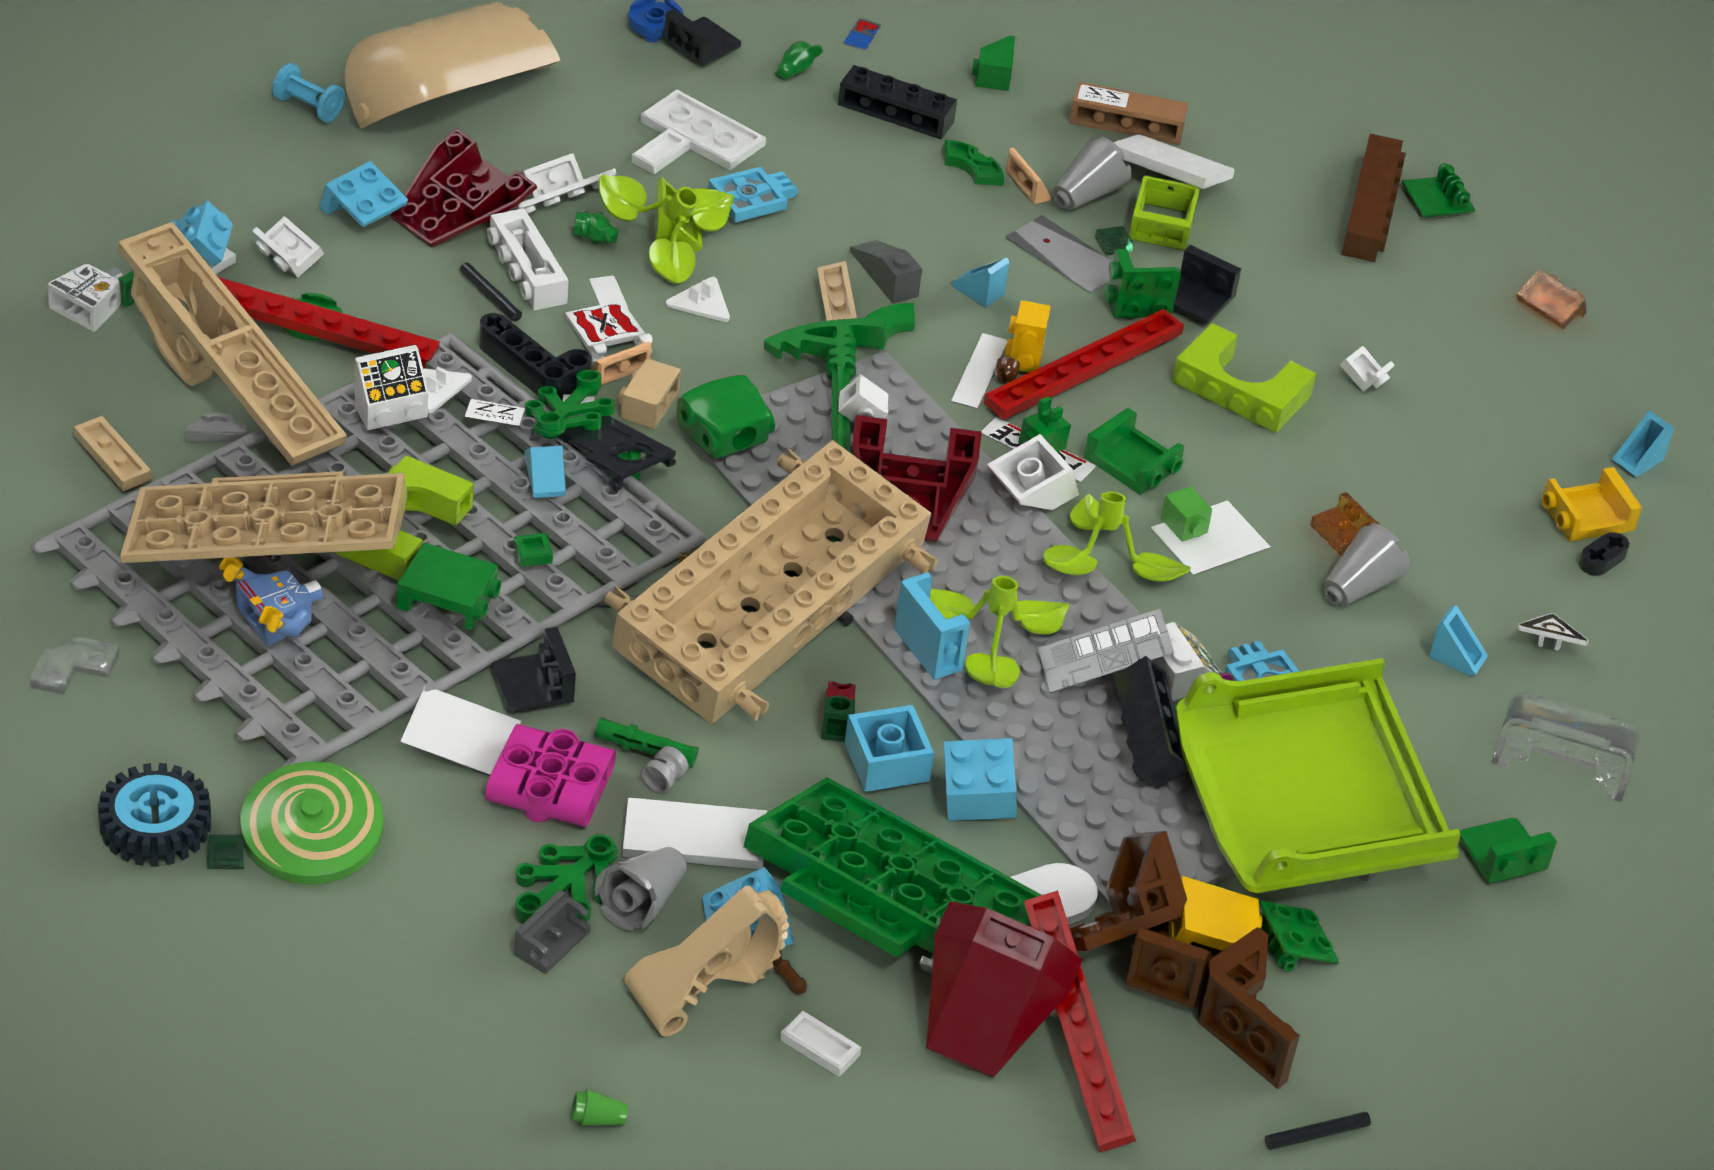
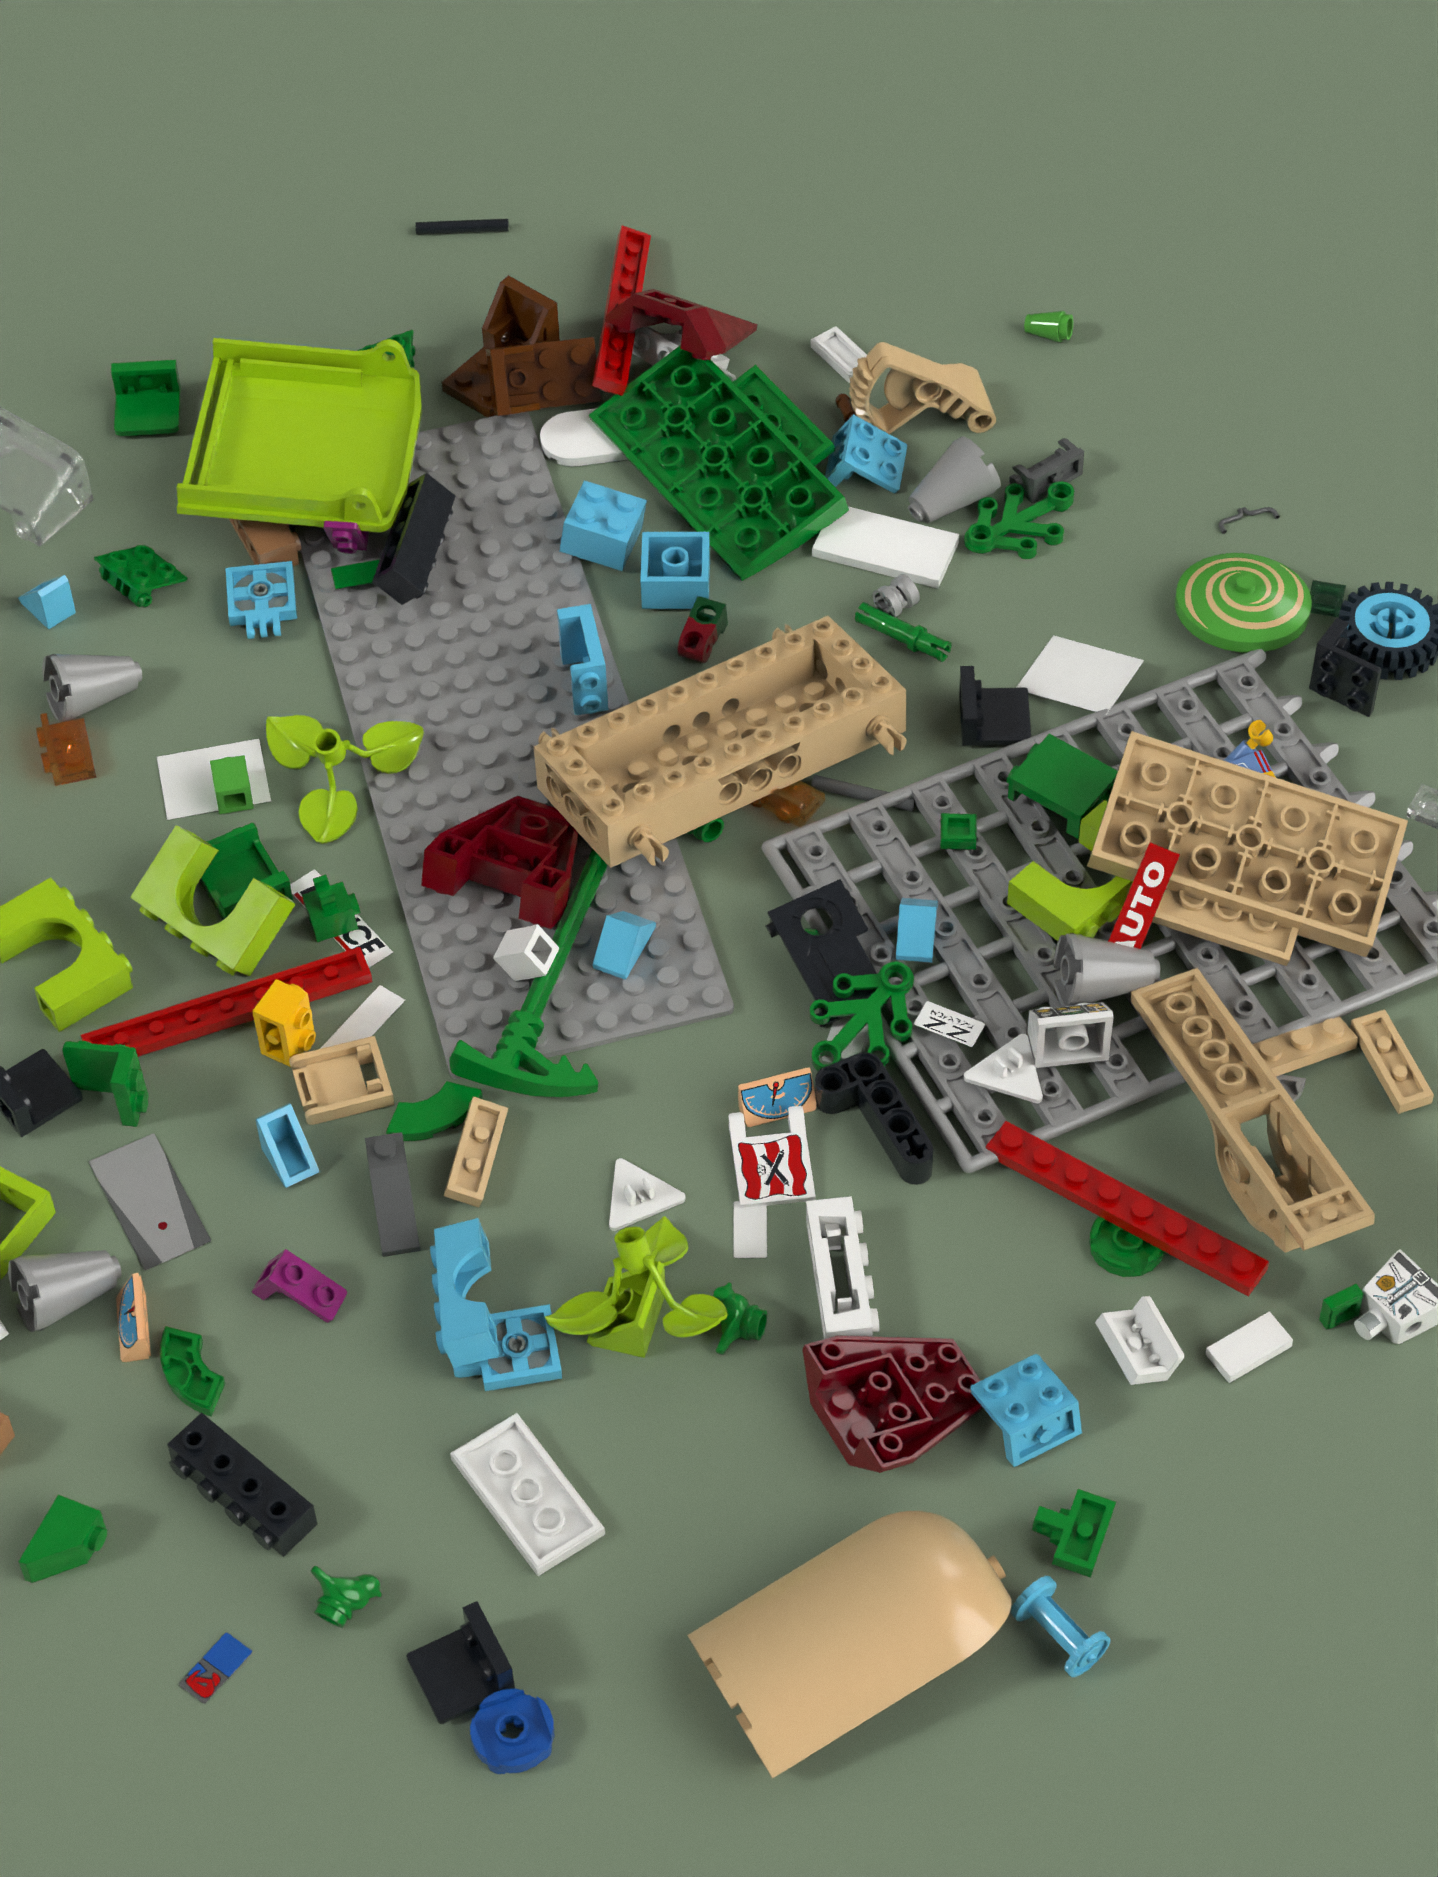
camera: 155 degrees left, 10 degrees up
medium azure bracket [169,200,233,267] -> none
black bar [460,262,522,322] -> none
dark pink connector [485,724,616,828] -> none
white bracket [507,153,617,214] -> none
tan brick [618,358,681,429] -> none
white tile [631,129,690,174] -> none
green piece [676,375,775,458] -> none
lime plant [929,576,1069,688] -> none
white slope [987,434,1079,510] -> none
reddish brown hinge [995,357,1020,383] -> none
light grey sticker [1038,609,1174,692] -> none
clear green tile [1095,226,1134,255] -> none
white slope [1152,622,1221,701] -> none
yellow panel [1168,876,1262,951] -> none
reddish brown bracket [1198,927,1300,1089] -> none
none -> green hinge [94,545,188,607]
none -> lime arch [130,825,296,976]
none -> magenta bracket [251,1249,347,1323]
none -> tan container [289,1036,394,1125]
none -> medium azure arch [430,1218,499,1368]
none -> medium azure slope [593,911,656,980]
none -> green hinge [1032,1489,1116,1578]
none -> light grey cone [1054,933,1160,1006]
none -> red sticker [1108,842,1180,949]
none -> dark grey piece [1218,507,1280,534]
none -> tan plate [1253,1016,1358,1077]
none -> black bracket [1309,618,1381,717]

